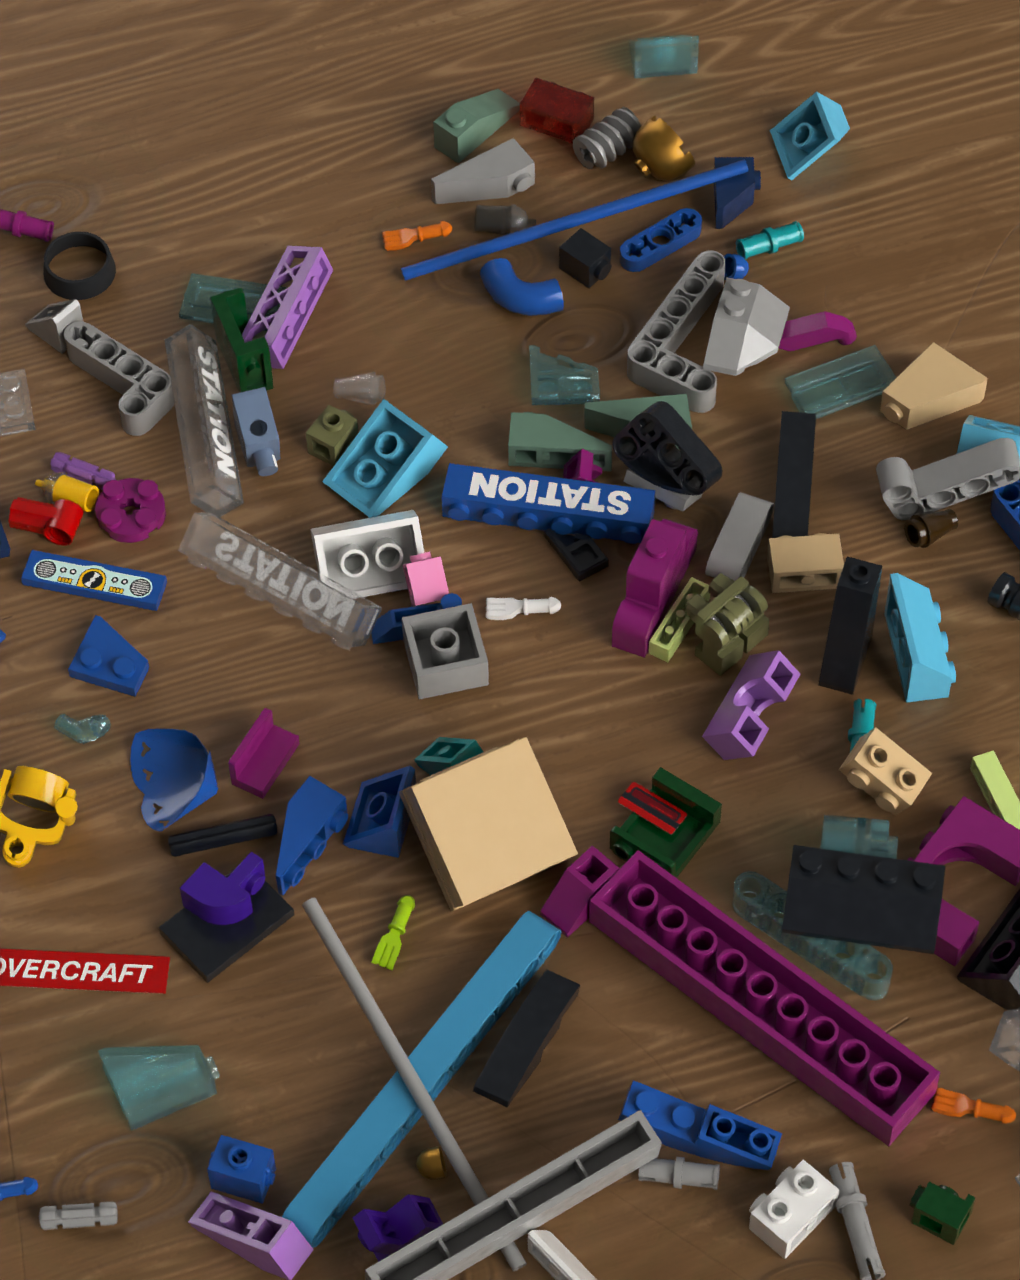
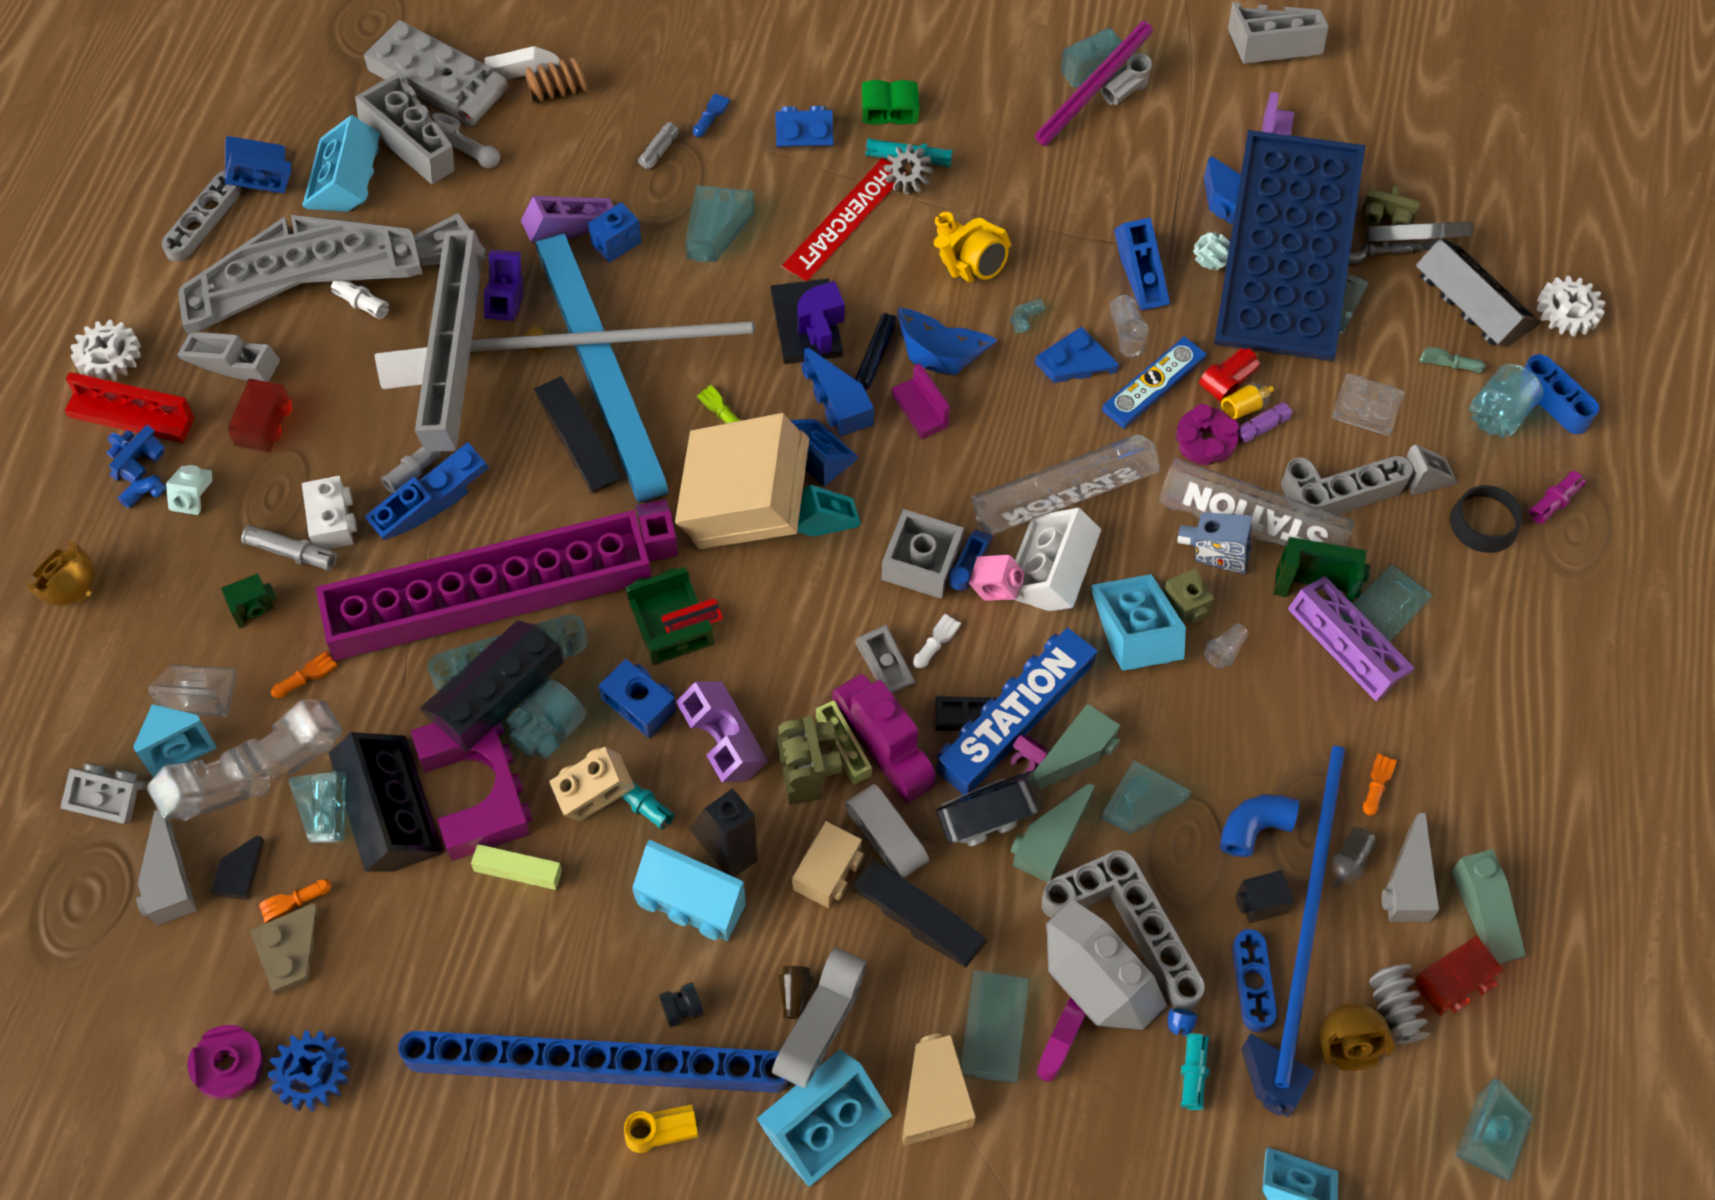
camera: 120 degrees right, 5 degrees up
none -> blue brick [598,659,676,739]
none -> light grey slope [855,624,915,694]
none -> clear piece [1109,295,1149,358]

